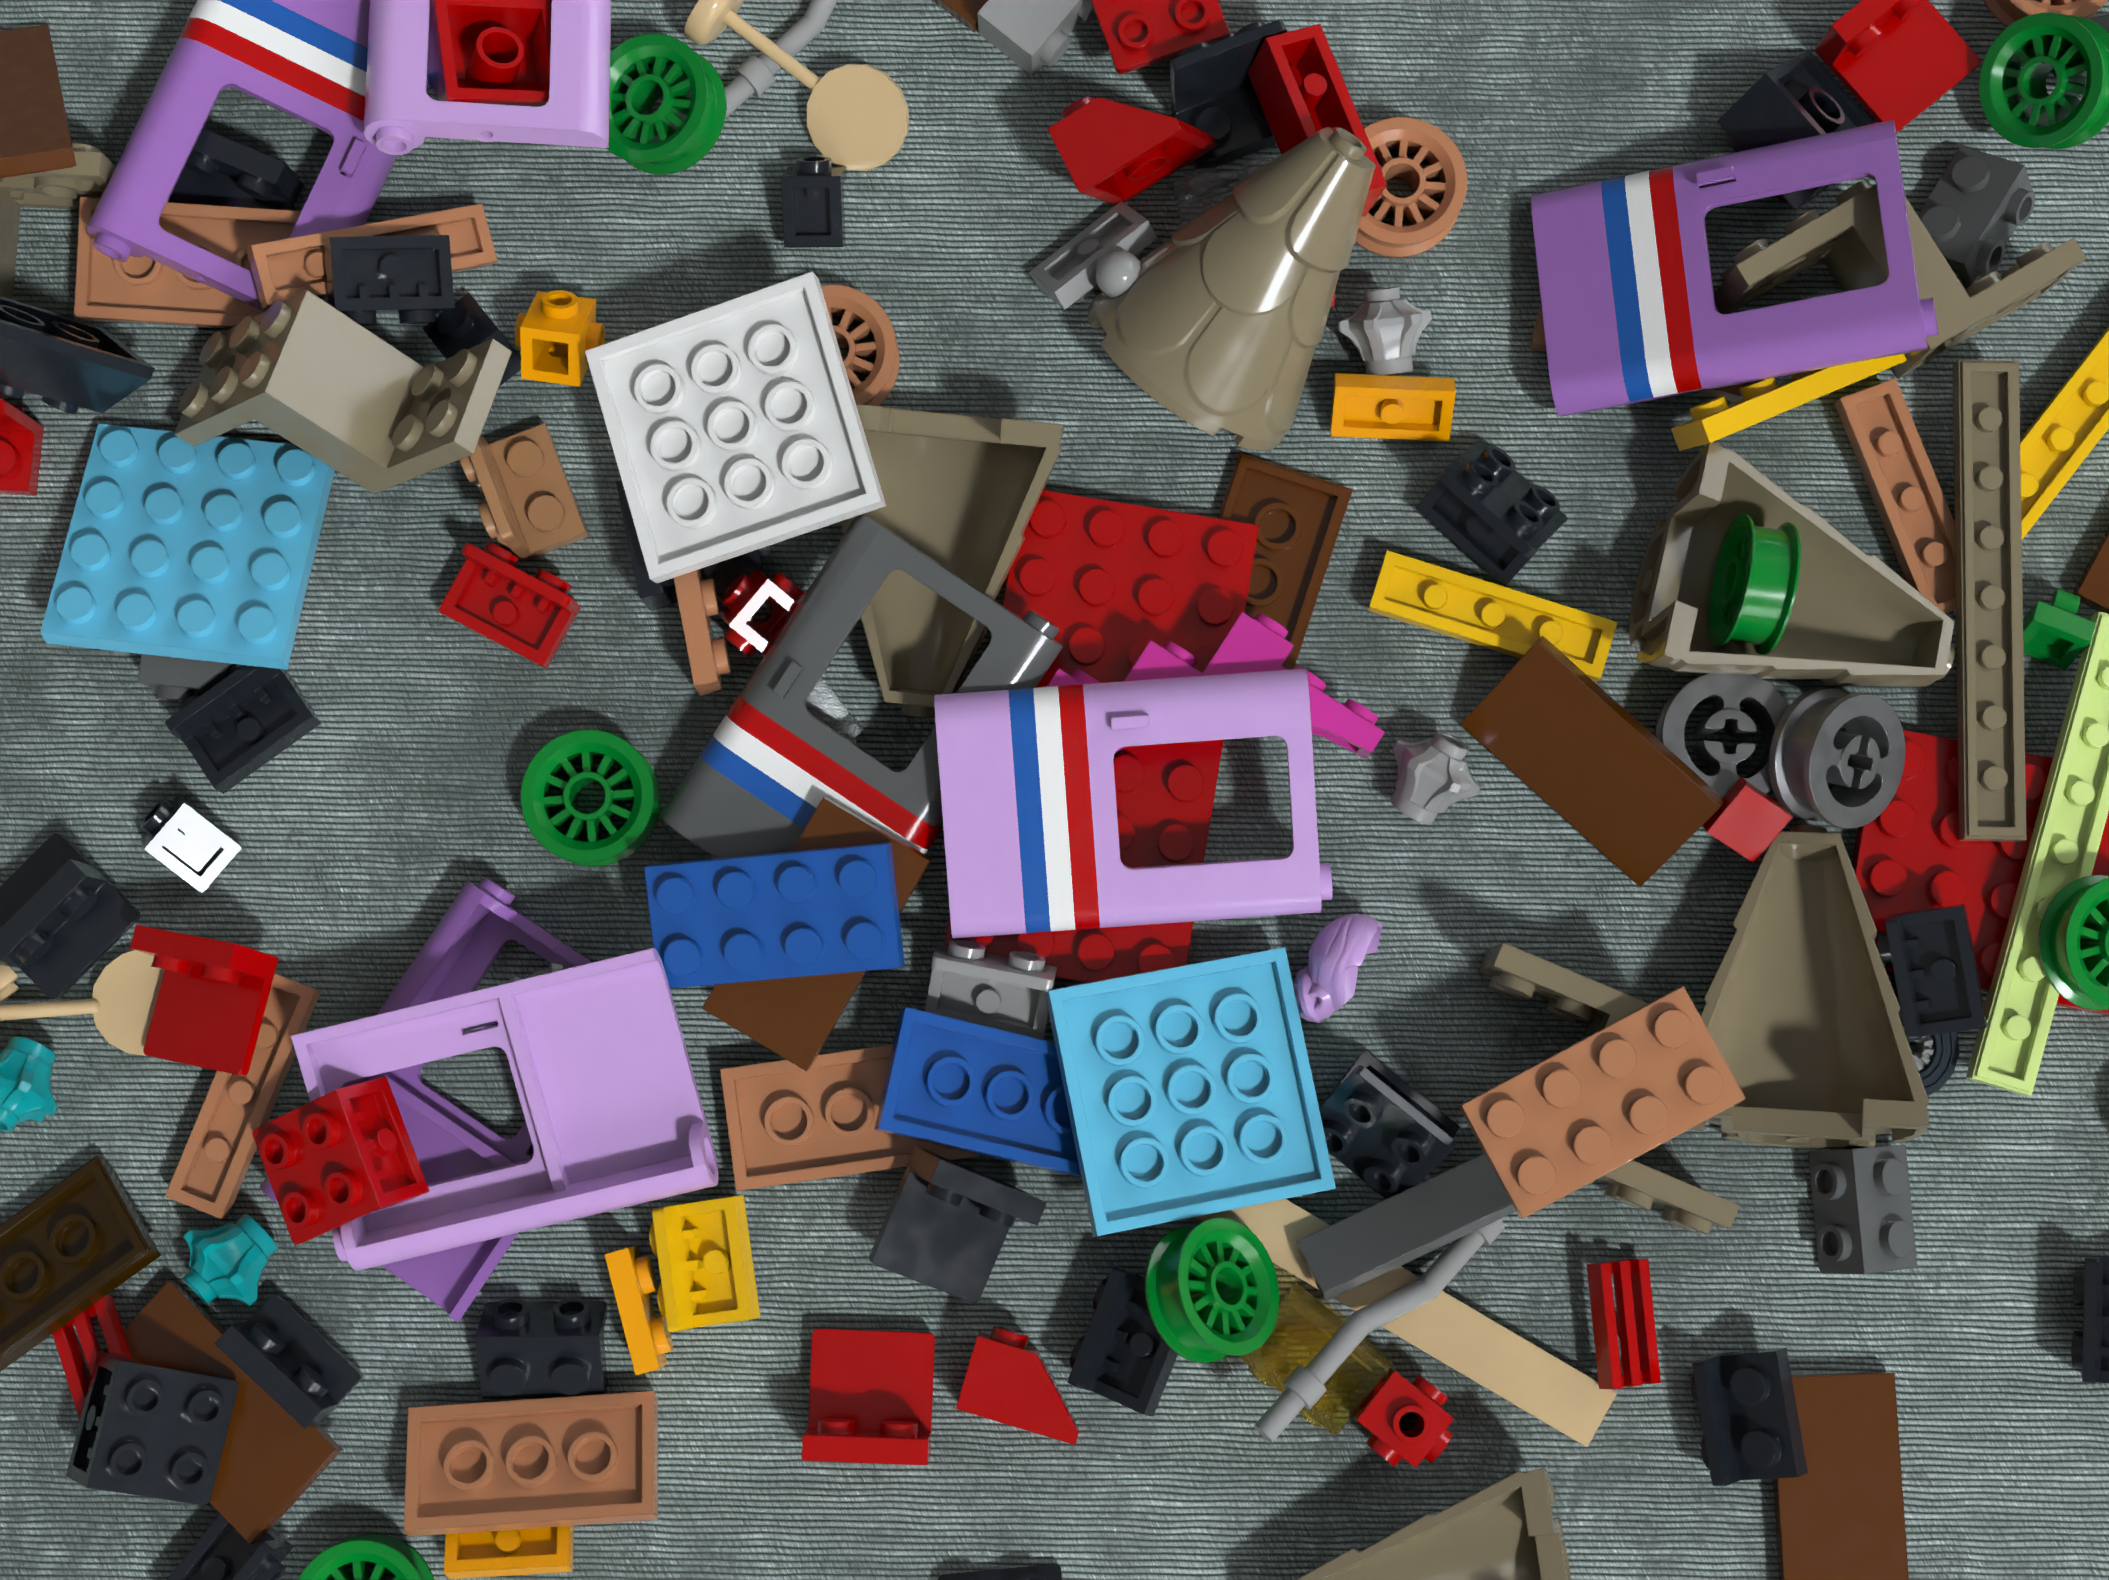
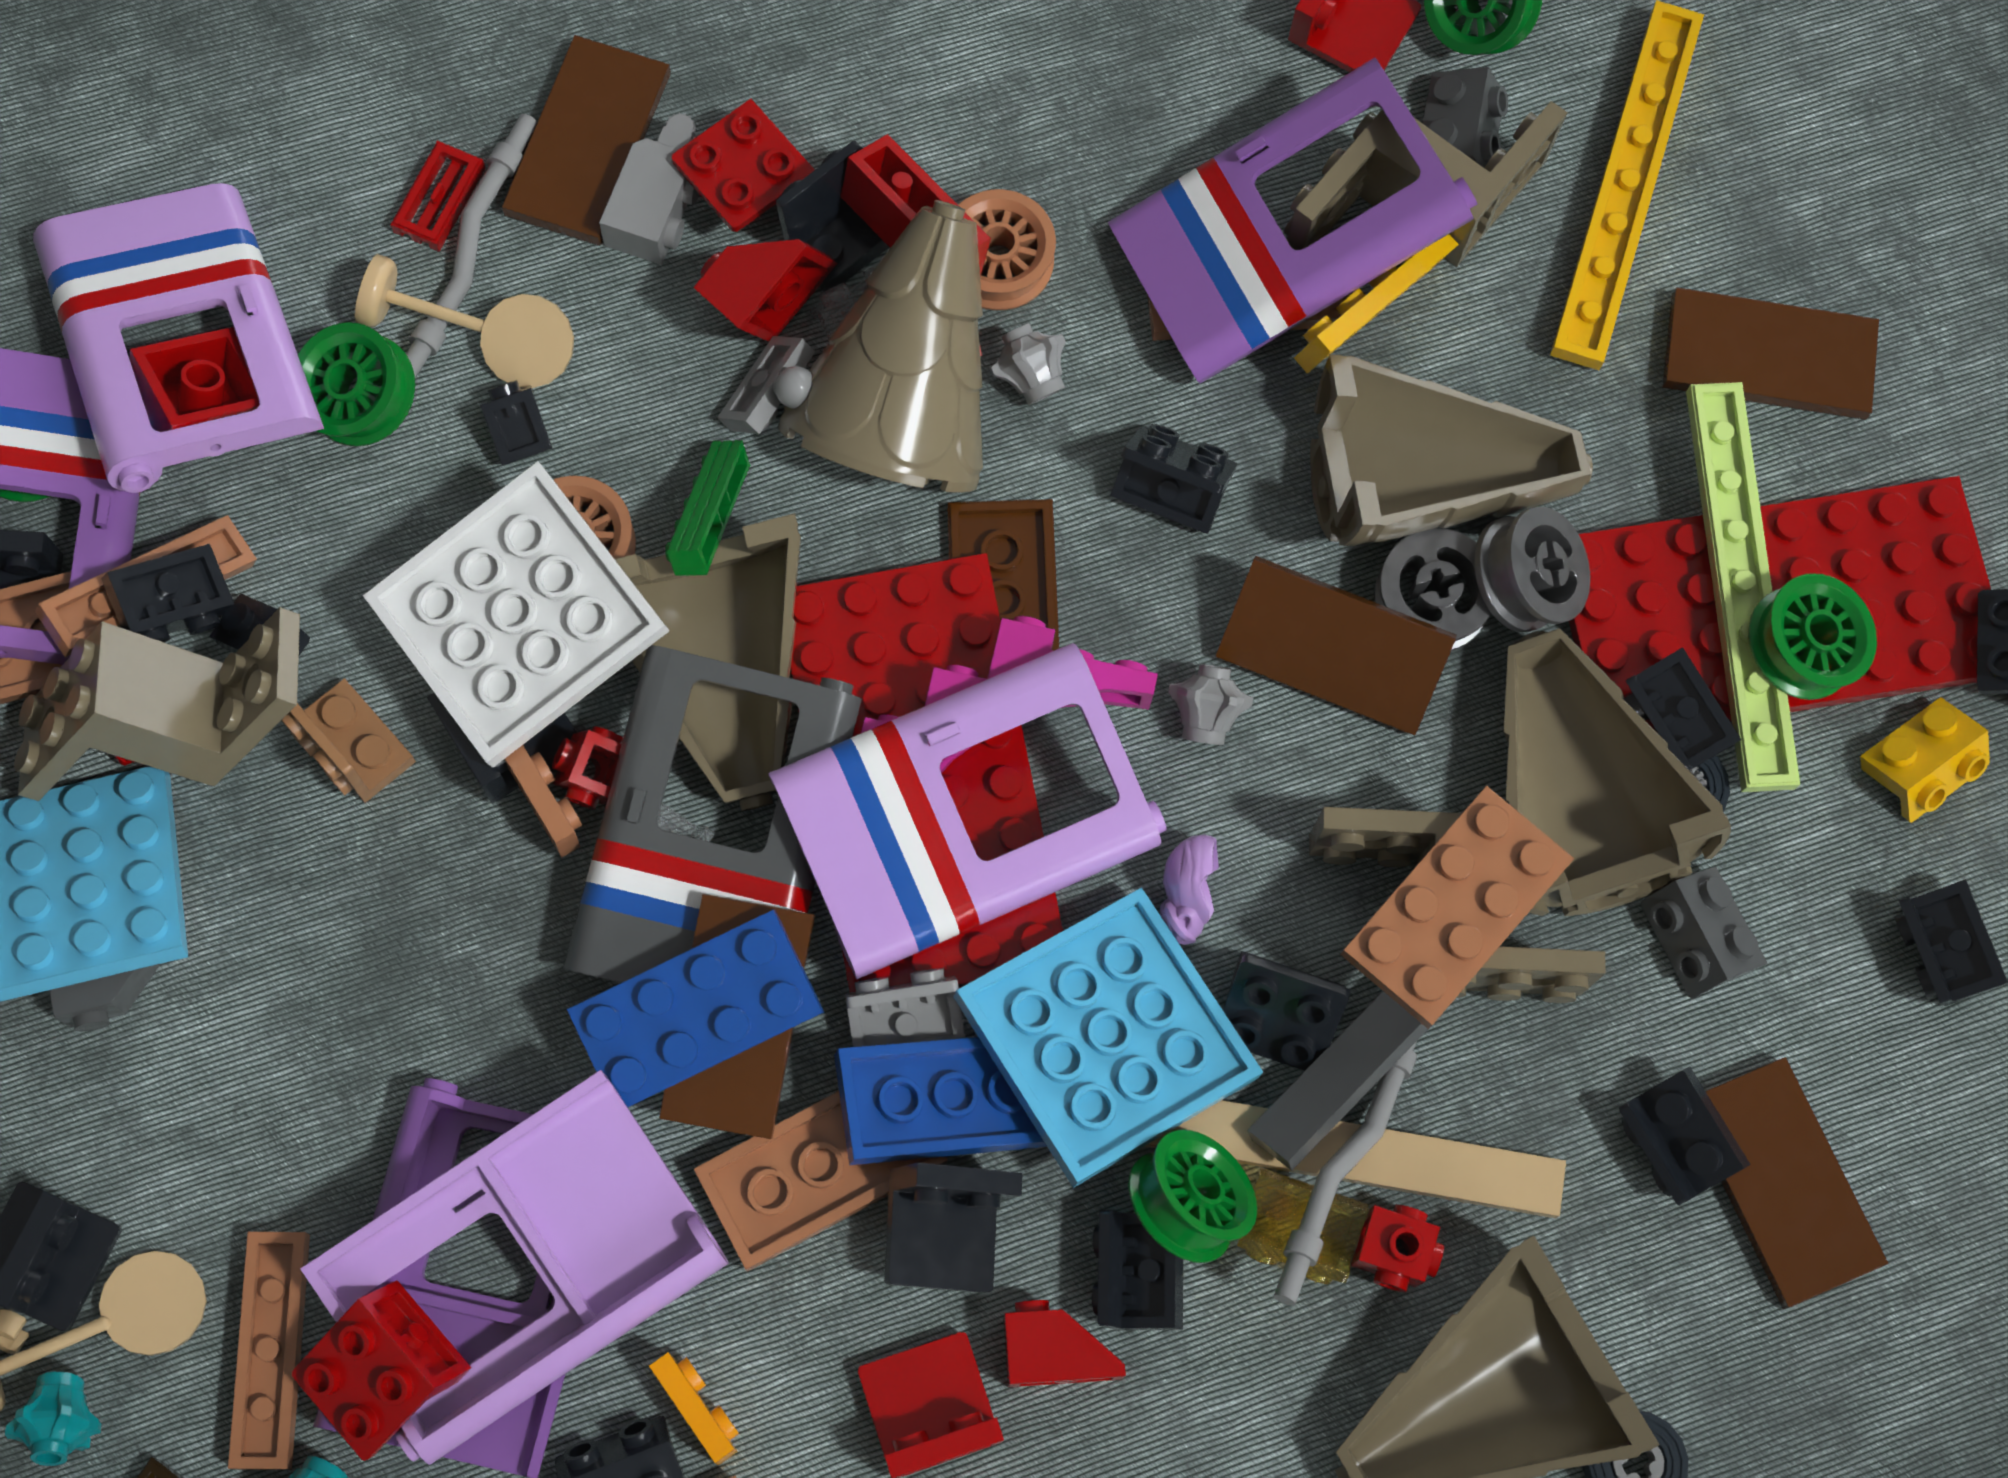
camera: 30 degrees left, 10 degrees down
red bracket [129,925,279,1076] -> none
bracket [140,793,242,893] -> none
black bracket [165,664,321,794] -> none
red bracket [438,541,581,670] -> none
light orange brick [515,290,605,387] -> none
green wheel [521,730,661,867] -> none
yellow bracket [649,1195,761,1332] -> none
light orange plate [1330,373,1456,442] -> none
yellow plate [1367,550,1618,682] -> none
red tile [1587,1258,1661,1390] -> none
red tile [1703,777,1793,863] -> none
green wheel [1707,514,1801,655] -> none
black slope [1717,50,1874,210] -> none
nougat plate [1835,378,1956,615] -> none
dark tan tile [1953,360,2026,842] -> none
green tile [2023,588,2096,670] -> none
none -> green piece [665,440,751,576]

